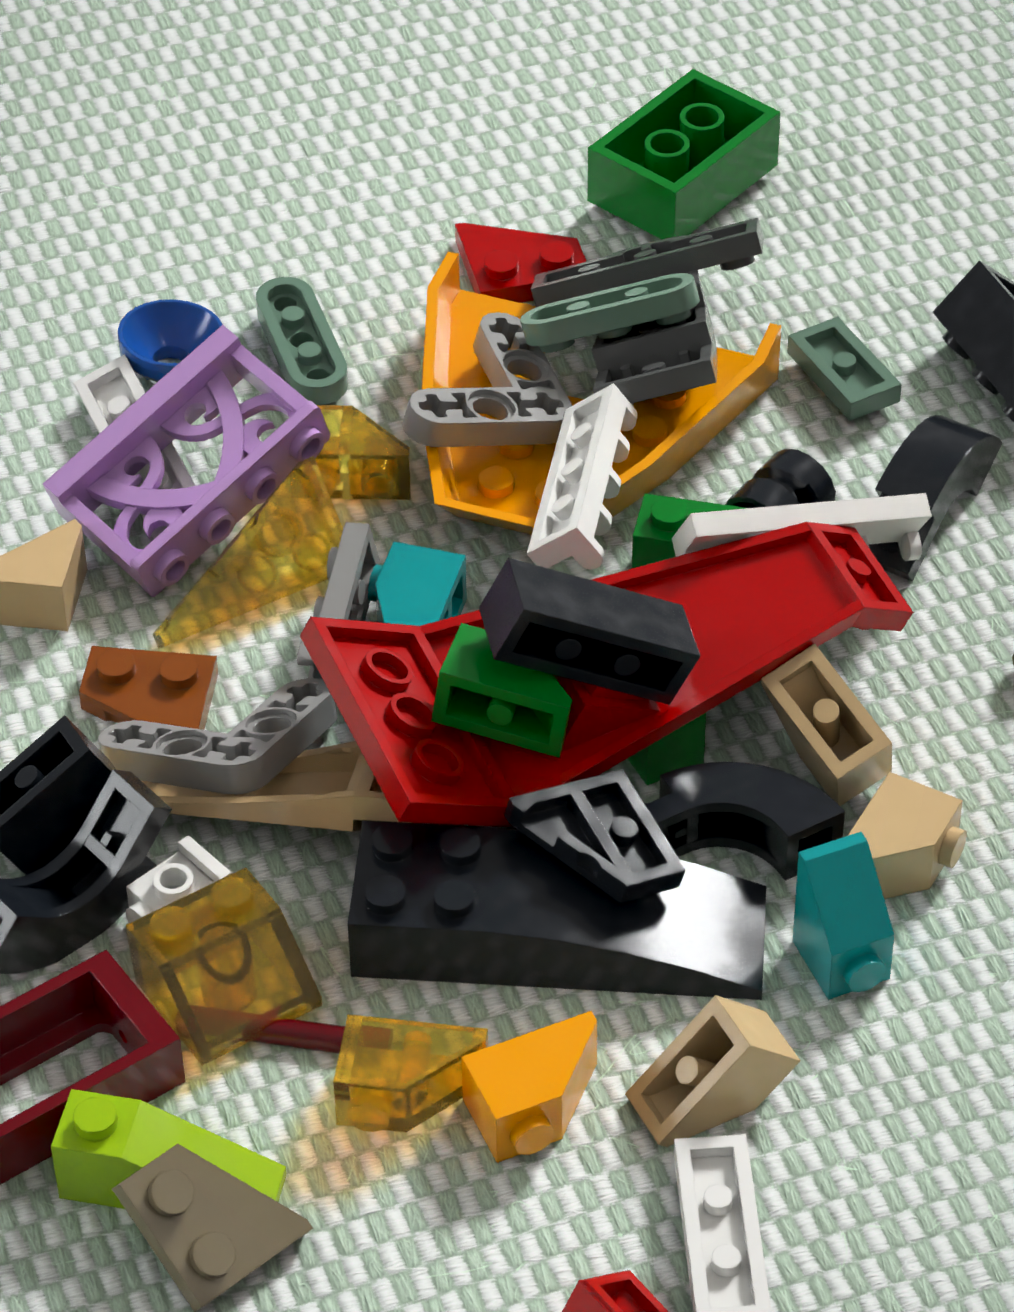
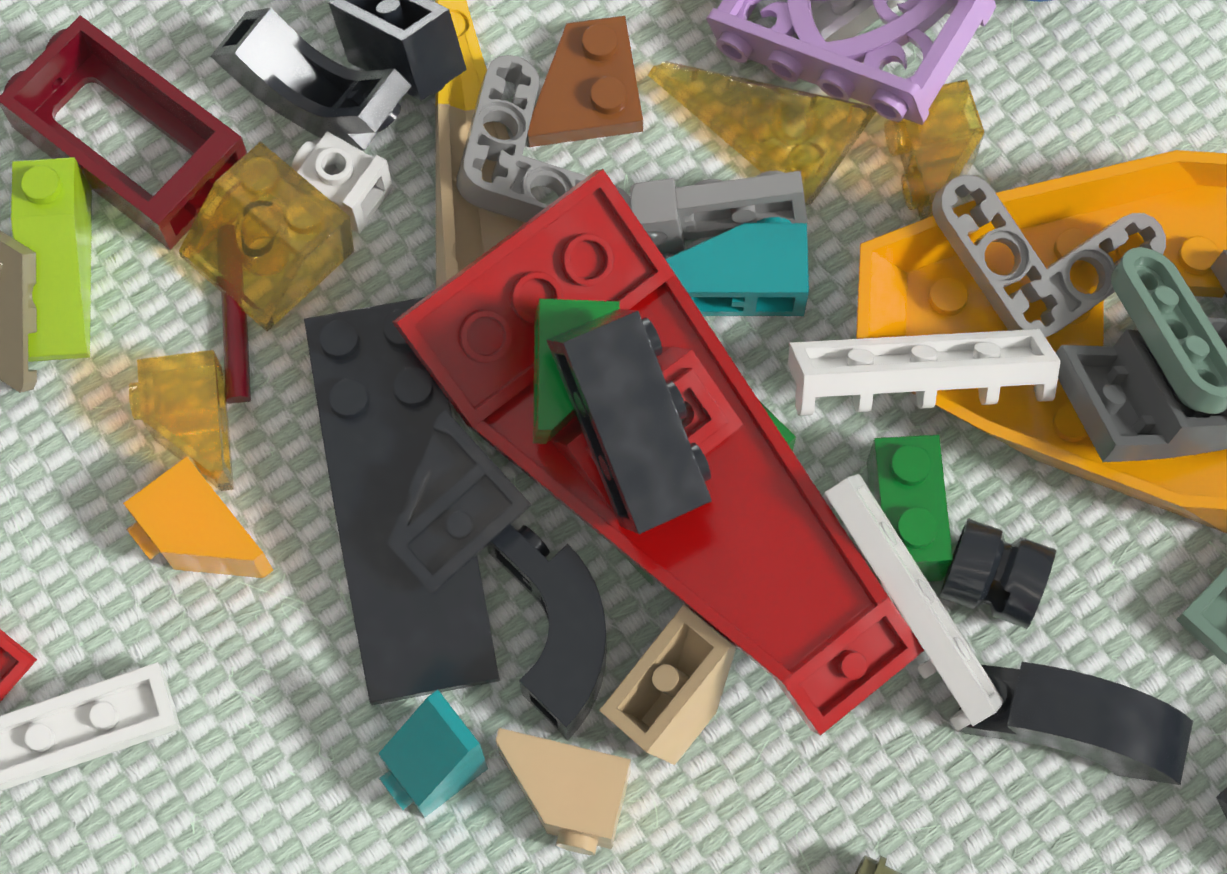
camera: 75 degrees right, 25 degrees up
sand green plate [256,277,348,406] -> none
tan slope [625,995,801,1147] -> none

